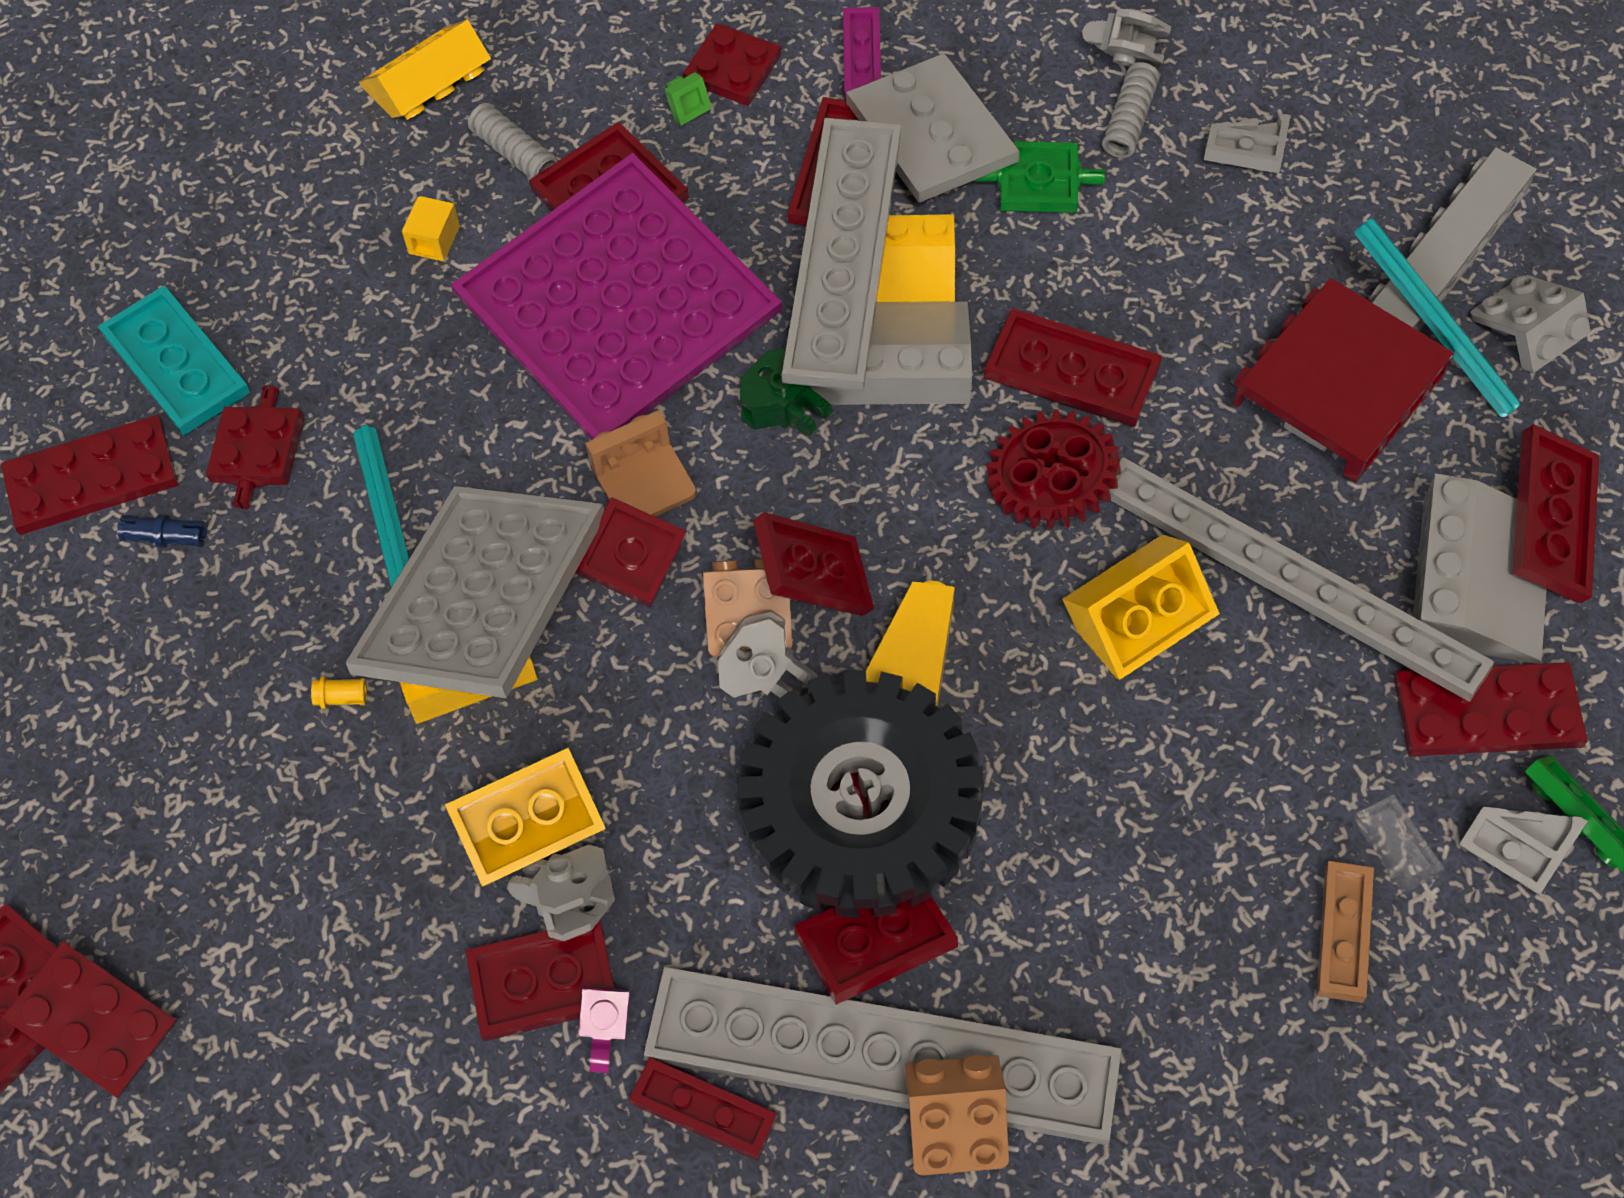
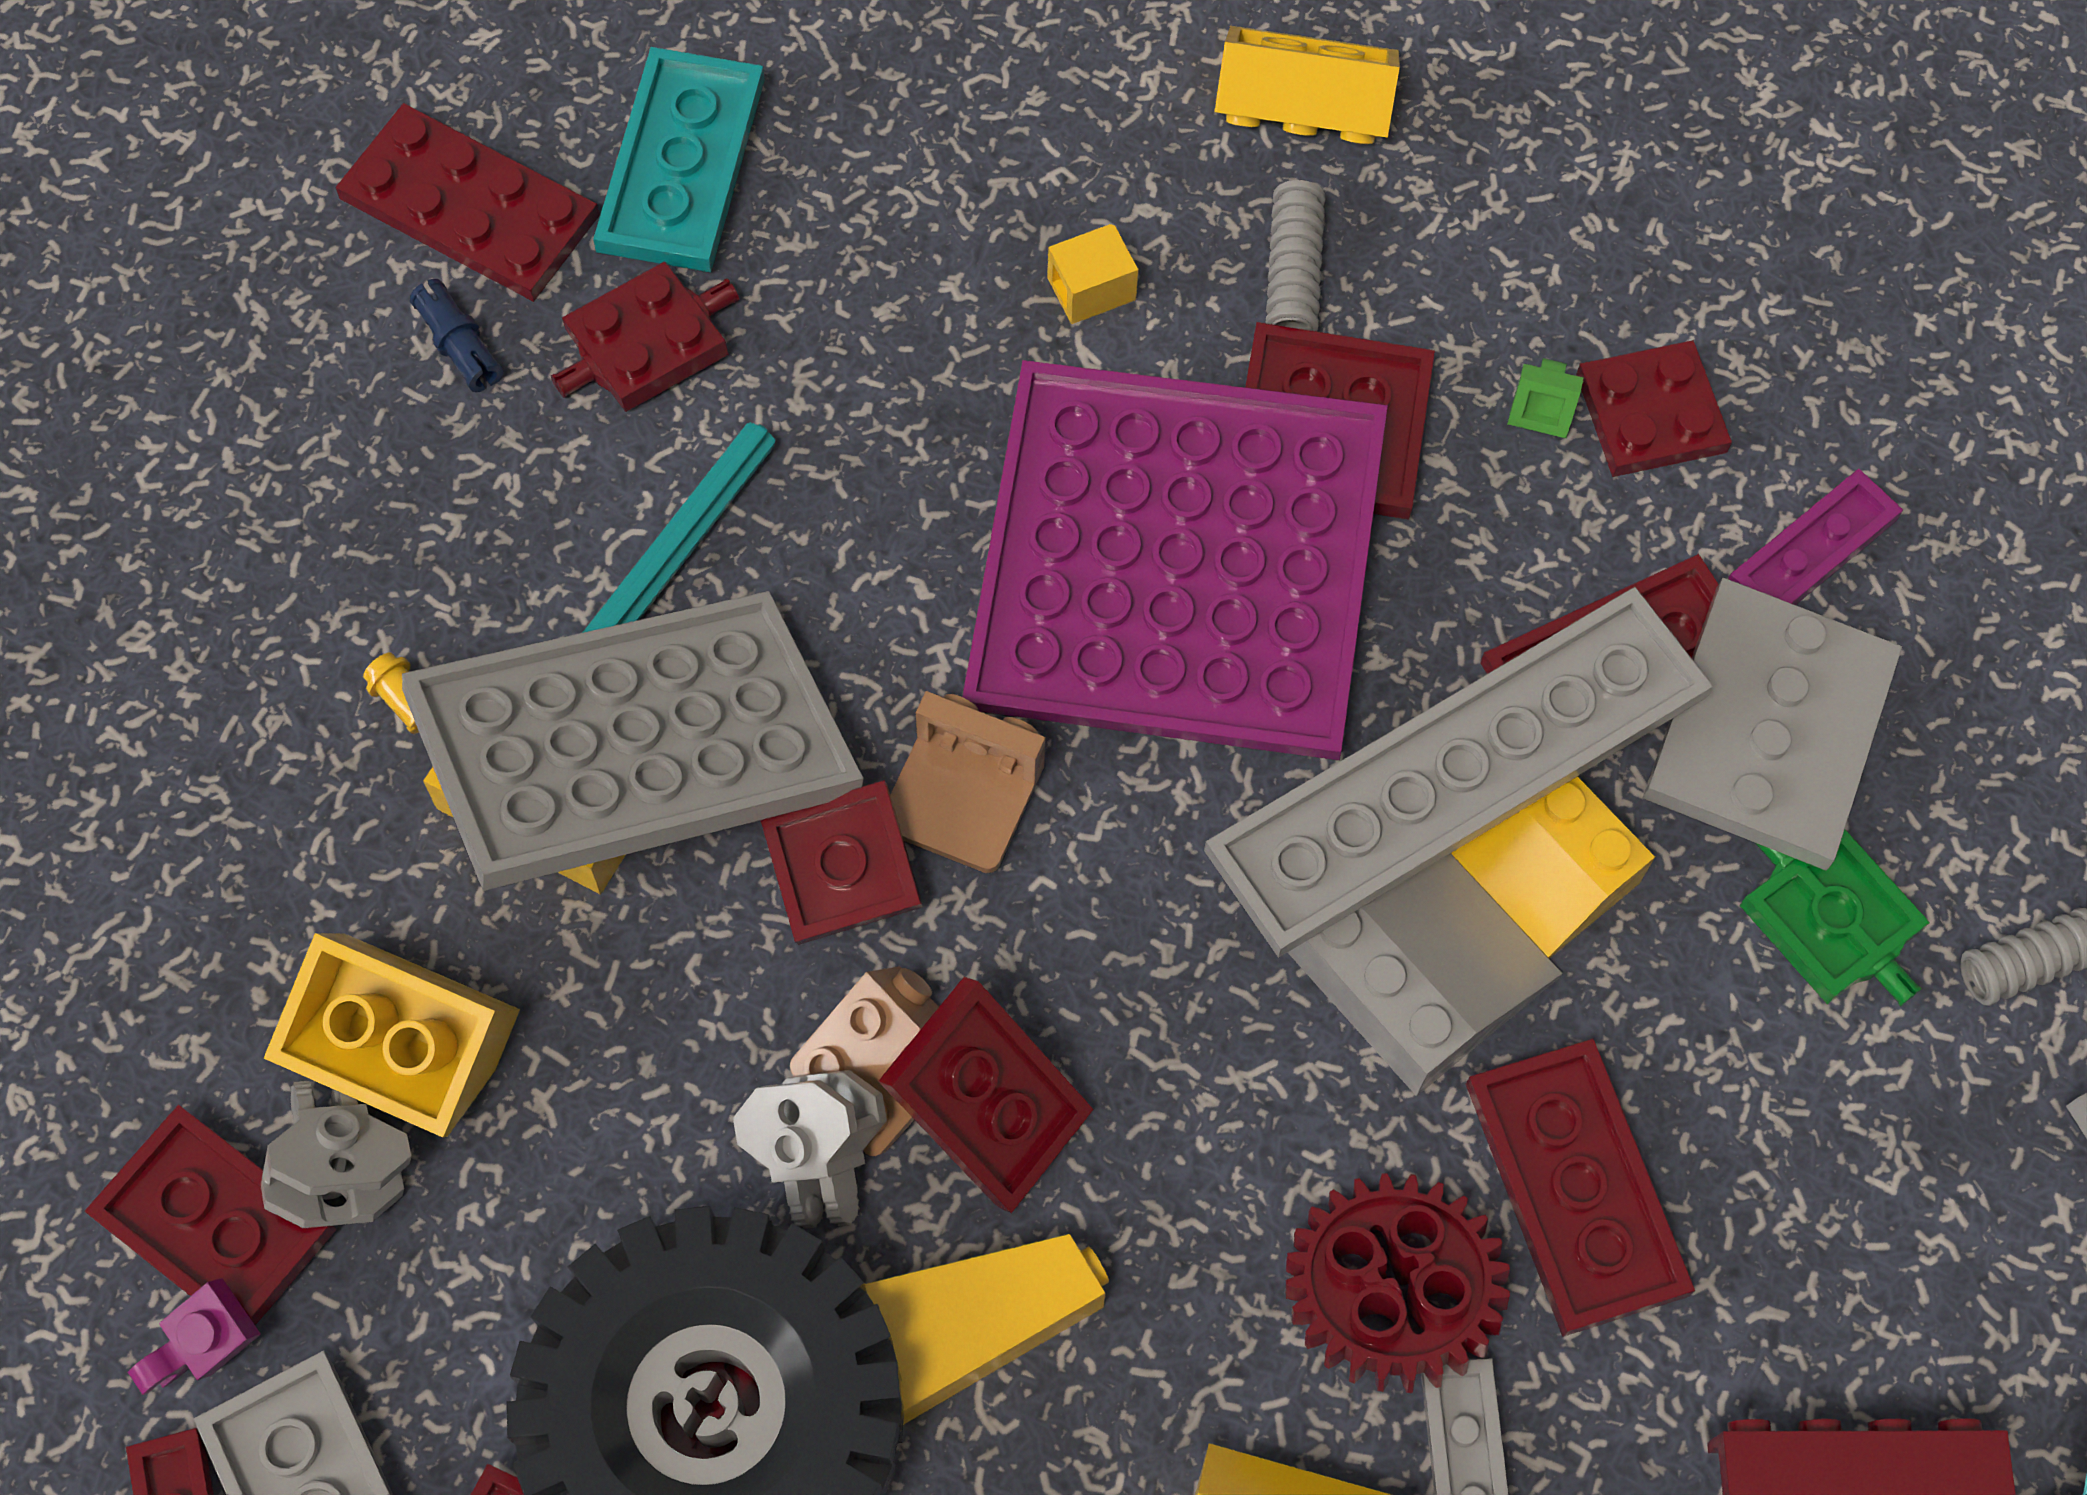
camera: 45 degrees right, 5 degrees up
dark green hinge [740,348,834,436] -> none

